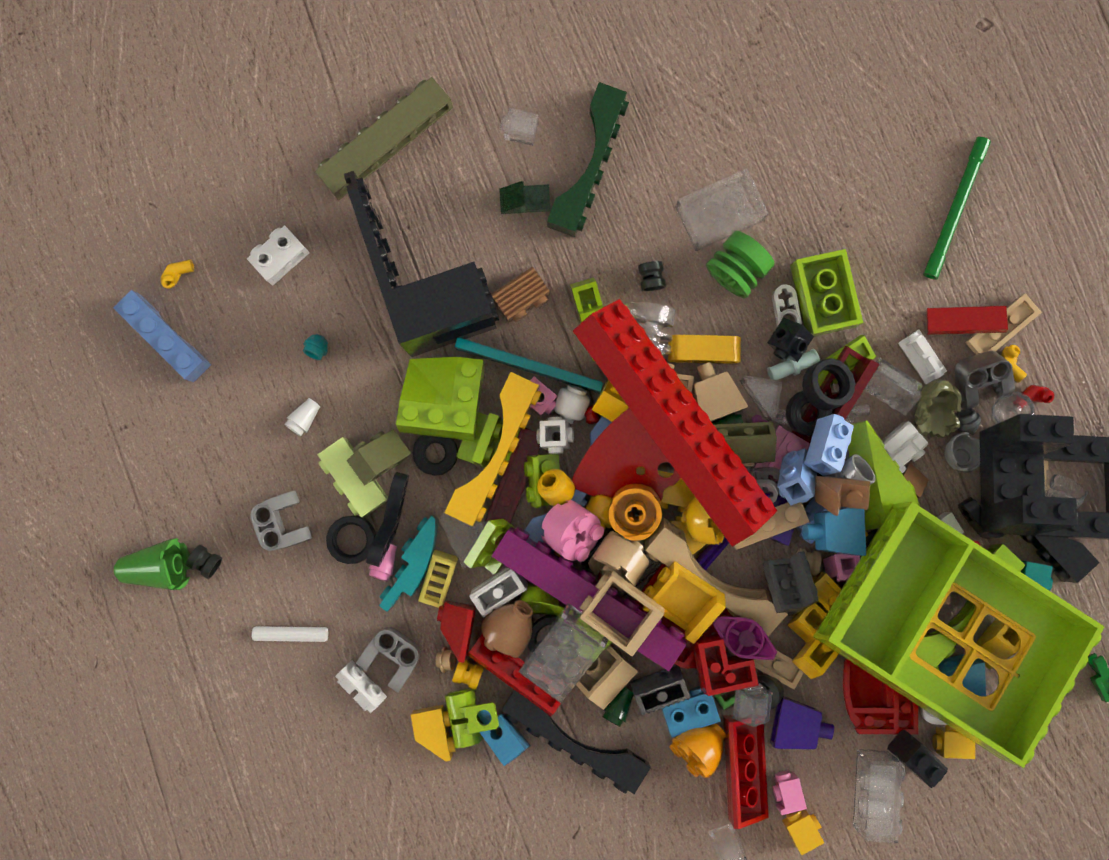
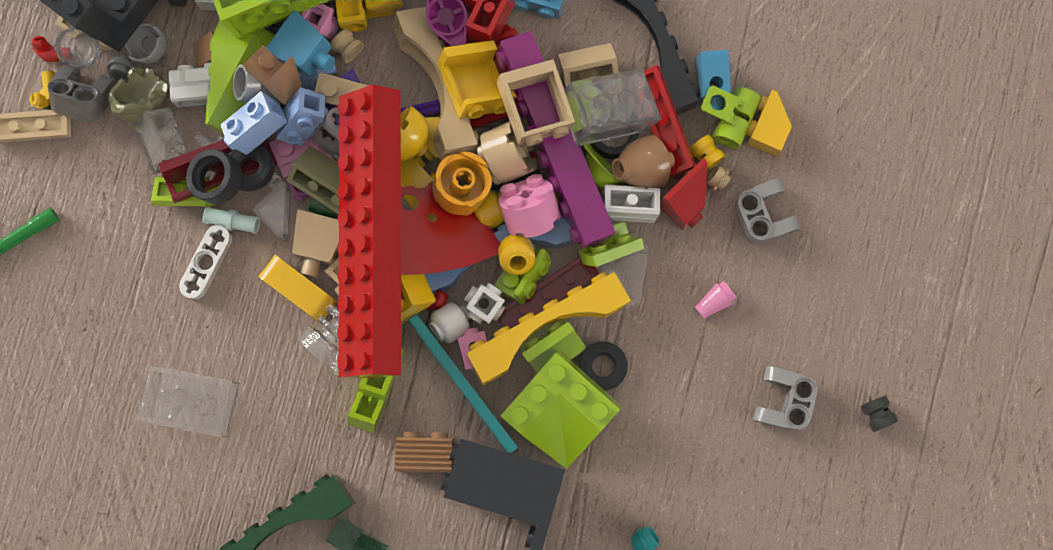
camera: 135 degrees left, 5 degrees down
bright green cone [114,538,190,590] -> none
white axle [252,626,329,642] -> none
white cone [284,398,320,437] -> none
yellowish green brick [317,437,388,517] -> none
black tyre [326,516,376,564] -> none
white hinge [335,660,387,713] -> none
olive brick [347,429,411,486] -> none
black beam [366,472,409,567] -> none
teal slope [379,515,438,612] -> none
light yellow slope [418,550,459,608] -> none
dark green cone [602,687,634,727] -> none
black brick [630,665,690,716] -> none
pearl dark grey wheel [638,261,666,291] -> none
bright green wheel [706,230,775,299] -> none
dark grey bracket [763,551,818,616] -> none
black brick [767,317,814,362] -> none
lime brick [790,249,863,337] -> none
white hinge [898,329,947,385] -> none
red tile [926,306,1008,335] -> none

